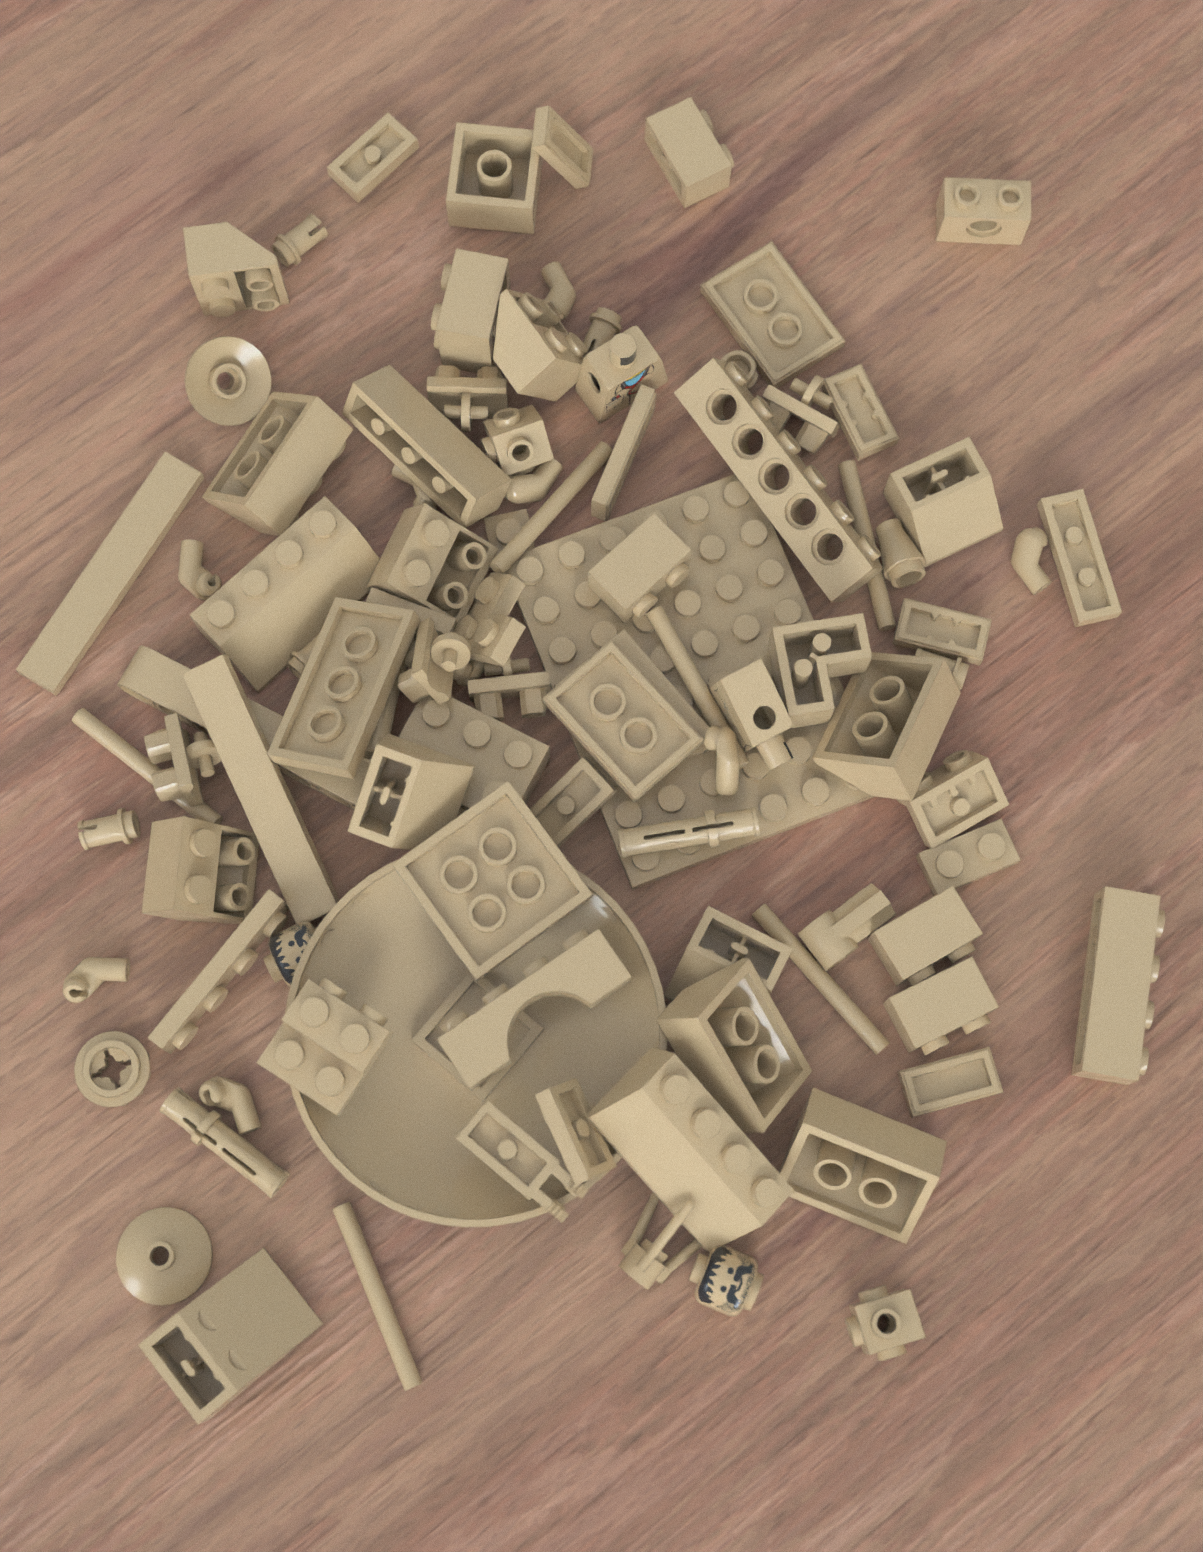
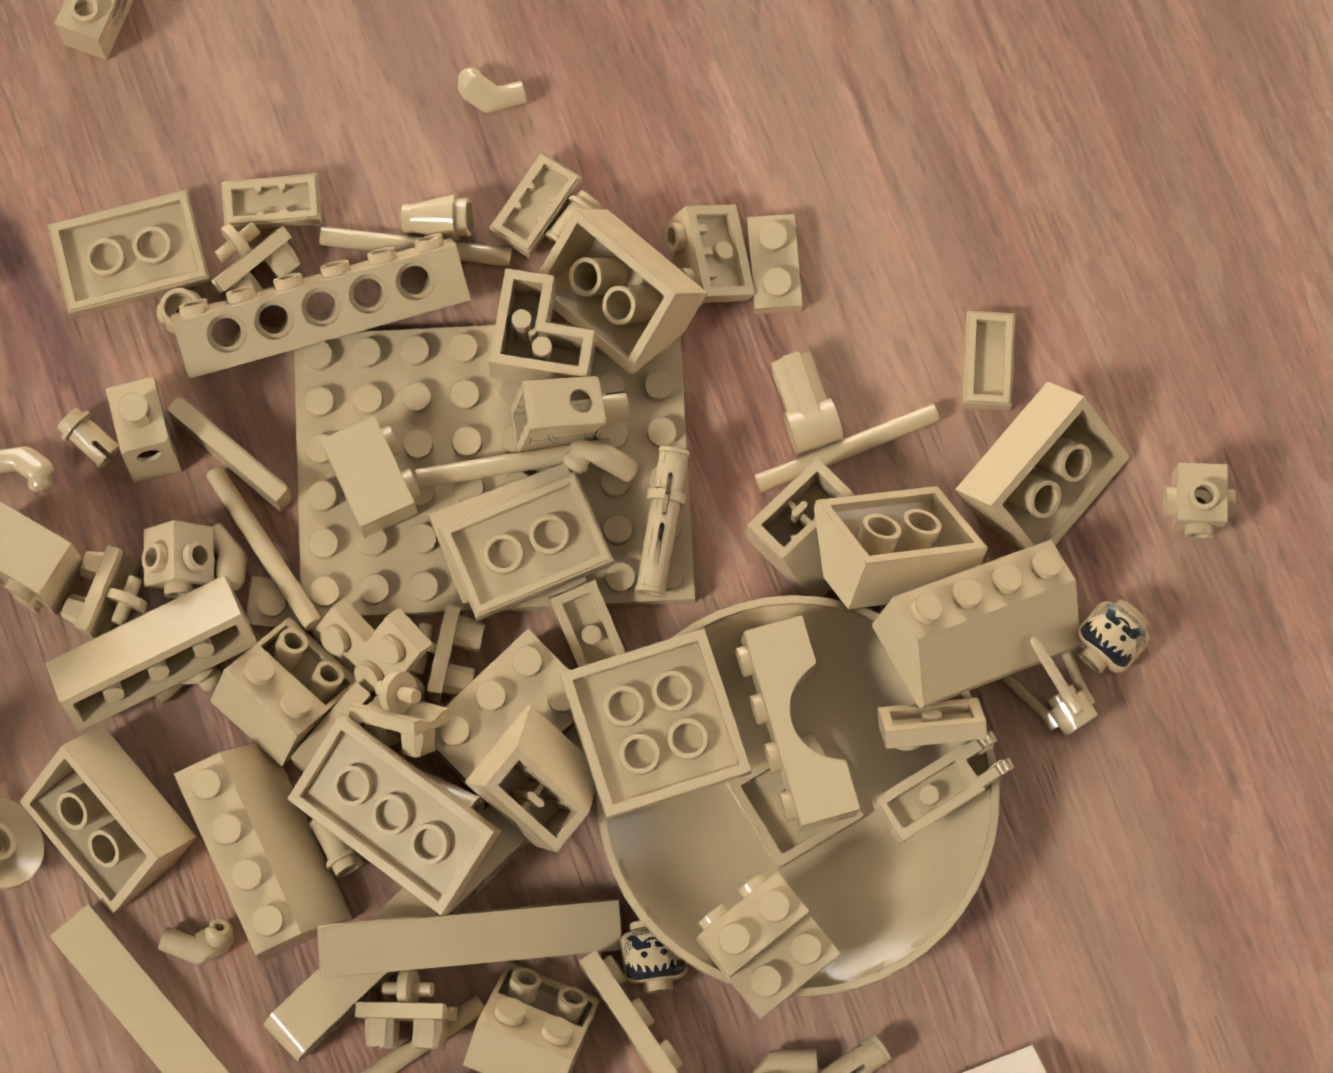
camera: 70 degrees left, 0 degrees up
tan bar [332,1202,423,1391] -> none
tan slope [493,288,588,402] -> none
tan brick [868,886,983,986] -> none
tan slope [883,437,1003,568] -> none
tan brick [883,957,999,1055] -> none
tan plate [1037,489,1122,627] -> none
tan brick [1071,886,1165,1085] -> none

